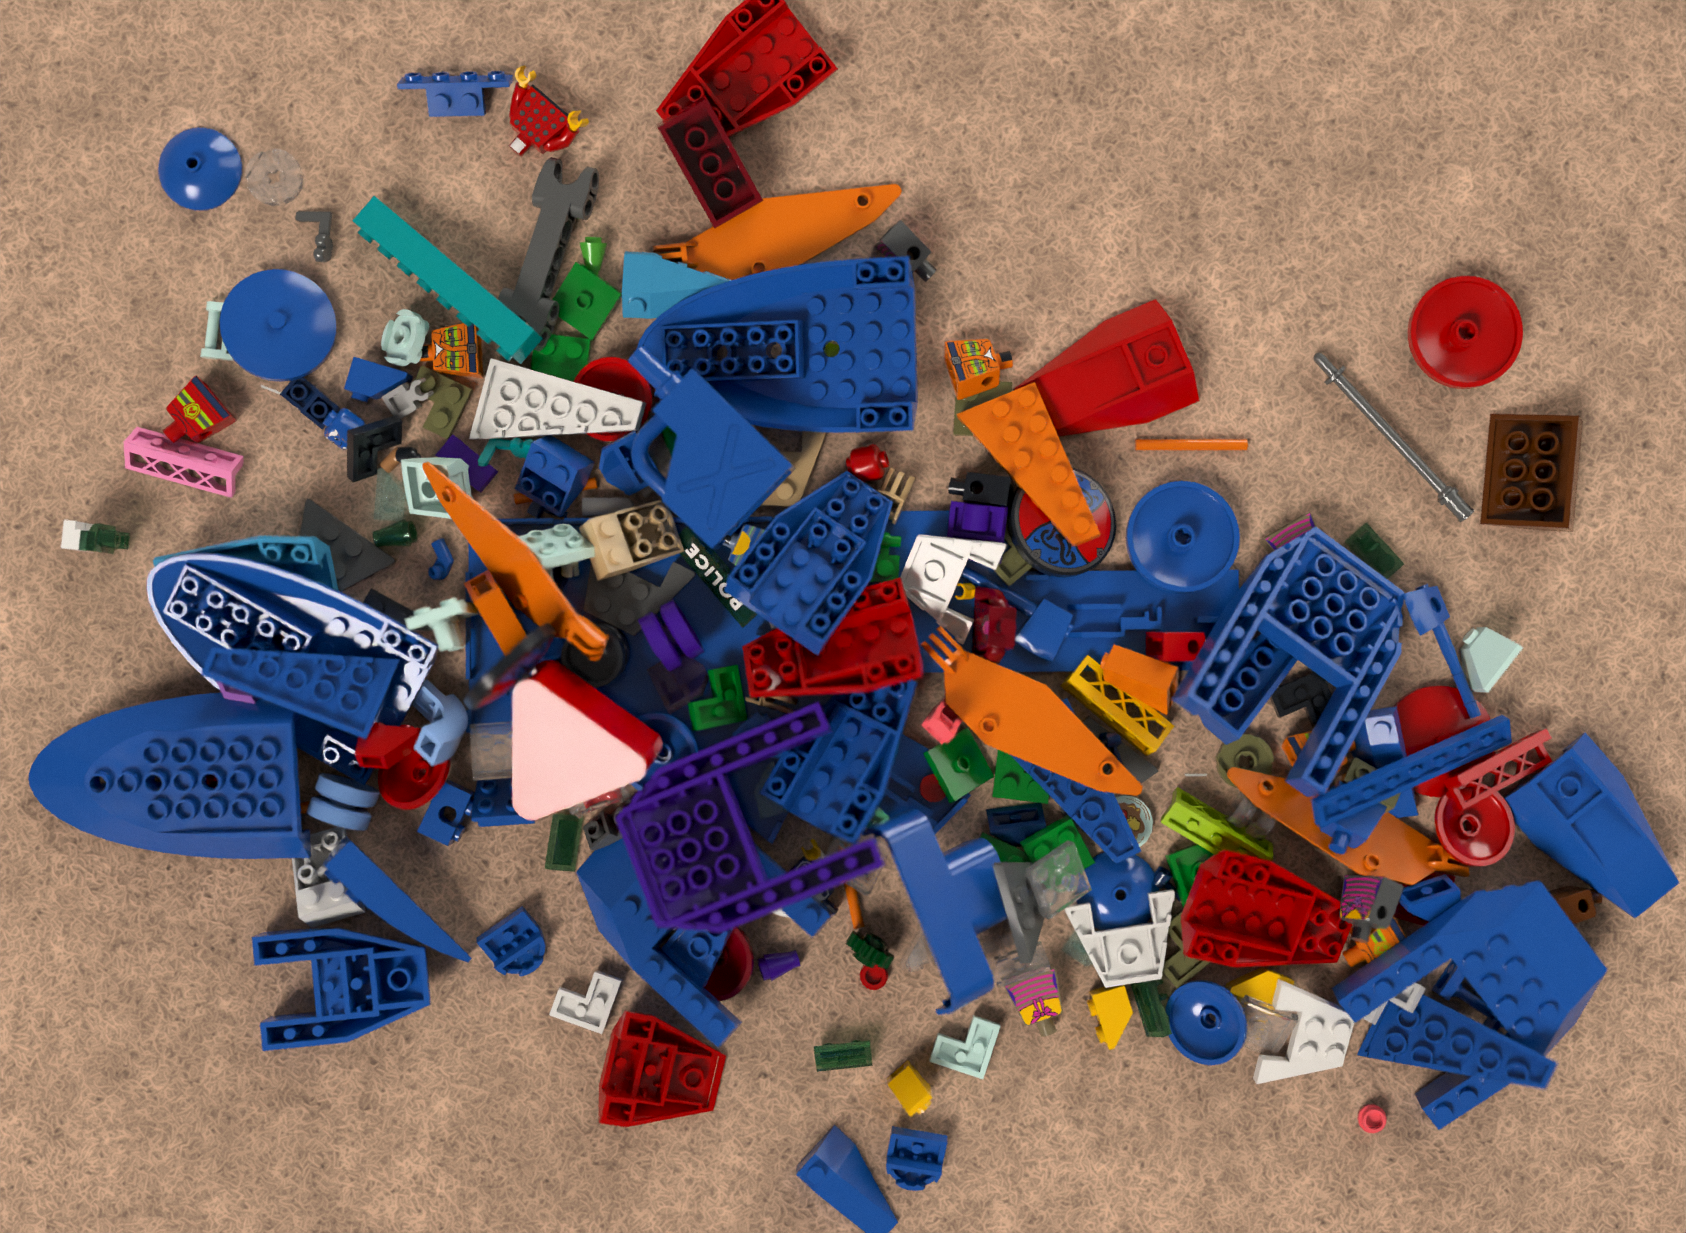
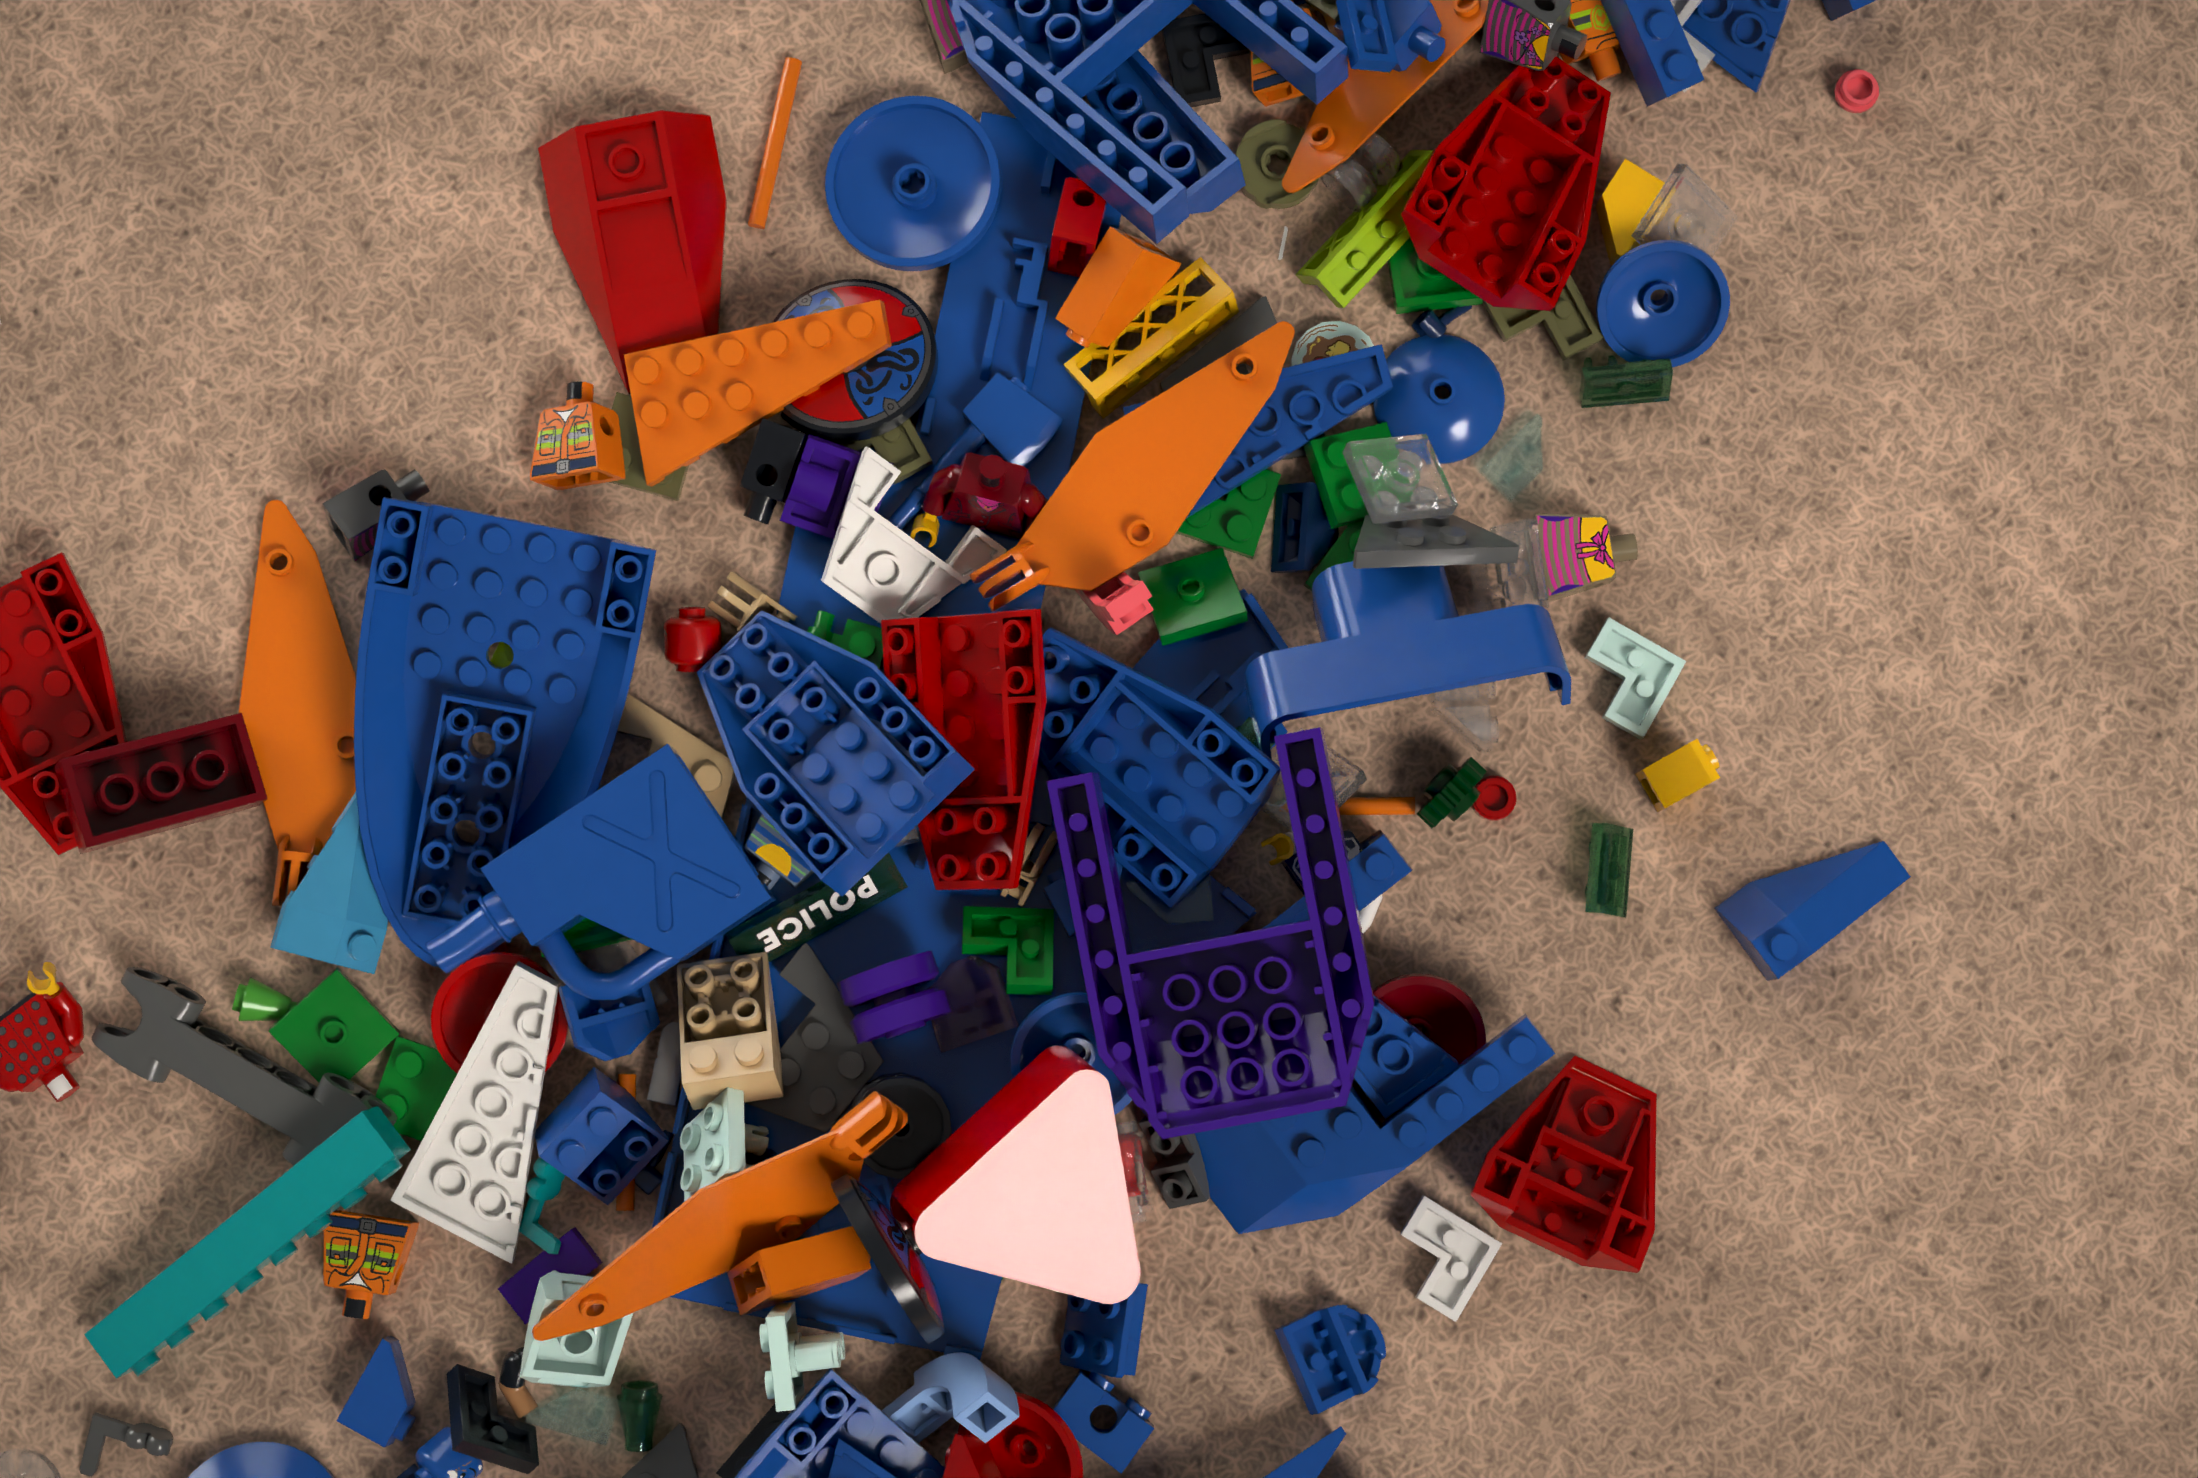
camera: 85 degrees left, 5 degrees down
light aqua plate [381,309,429,366] -> none
light grey plate [382,378,434,419] -> none
olive plate [414,366,474,439] -> none
blue arm [428,538,454,580] -> none
clear plate [470,721,513,781] -> none
clear green slope [544,812,584,872] -> none
dark purple cone [757,950,800,982] -> none
blue slope [886,1126,948,1191] -> none
red tile [919,774,946,802] -> none
white wing [1064,889,1175,988] -> none
yellow slope [1086,985,1133,1050] -> none
dark blue hand [1099,731,1123,765] -> none
white wing [1253,979,1354,1084] -> none

